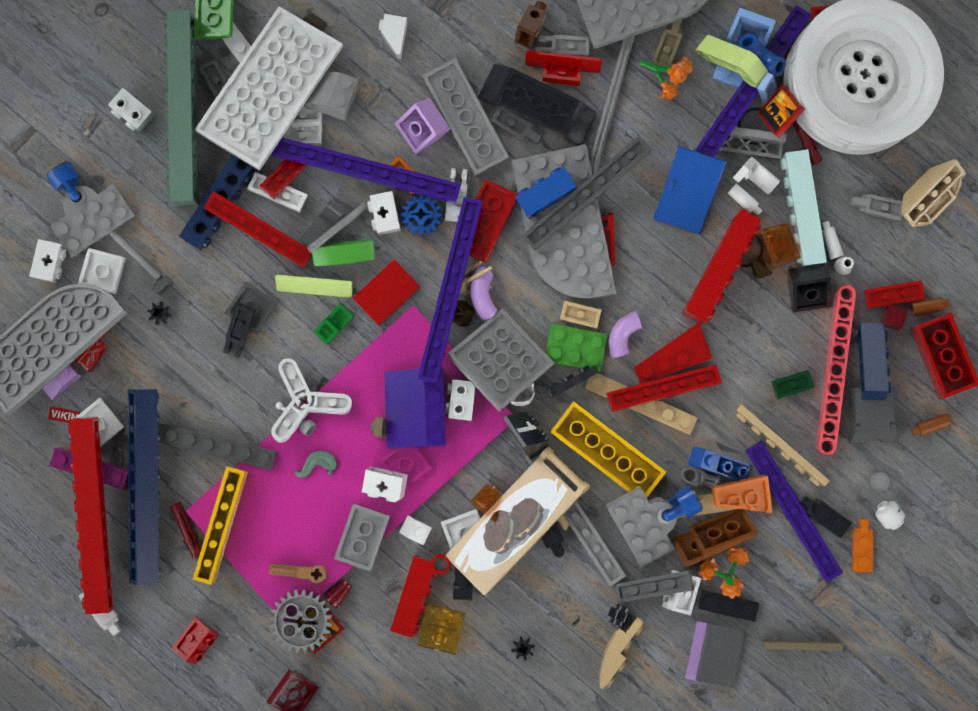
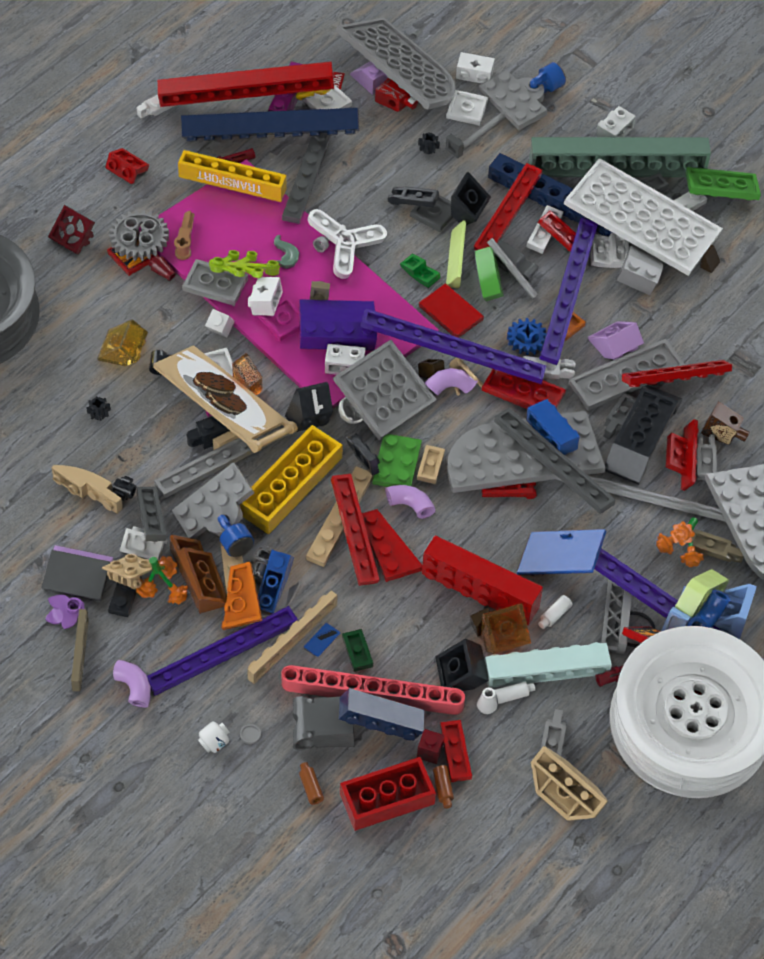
camera: 85 degrees right, 30 degrees down
white brick [367,191,401,235] -> none
white slope [379,14,408,59] -> none
red hinge [390,554,451,638] -> none
white bracket [733,156,780,194] -> none
black hinge [800,496,852,538] -> none
orange hinge [852,518,873,573] -> none
none -> medium lavender plate [45,595,85,629]
none -> tan hinge [102,554,152,589]
none -> lavender cylinder [113,660,151,708]
none -> lime plant [209,250,280,278]
none -> blue sticker [304,623,340,657]
none -> black slope [451,172,491,225]
none -> red plate [622,360,732,387]

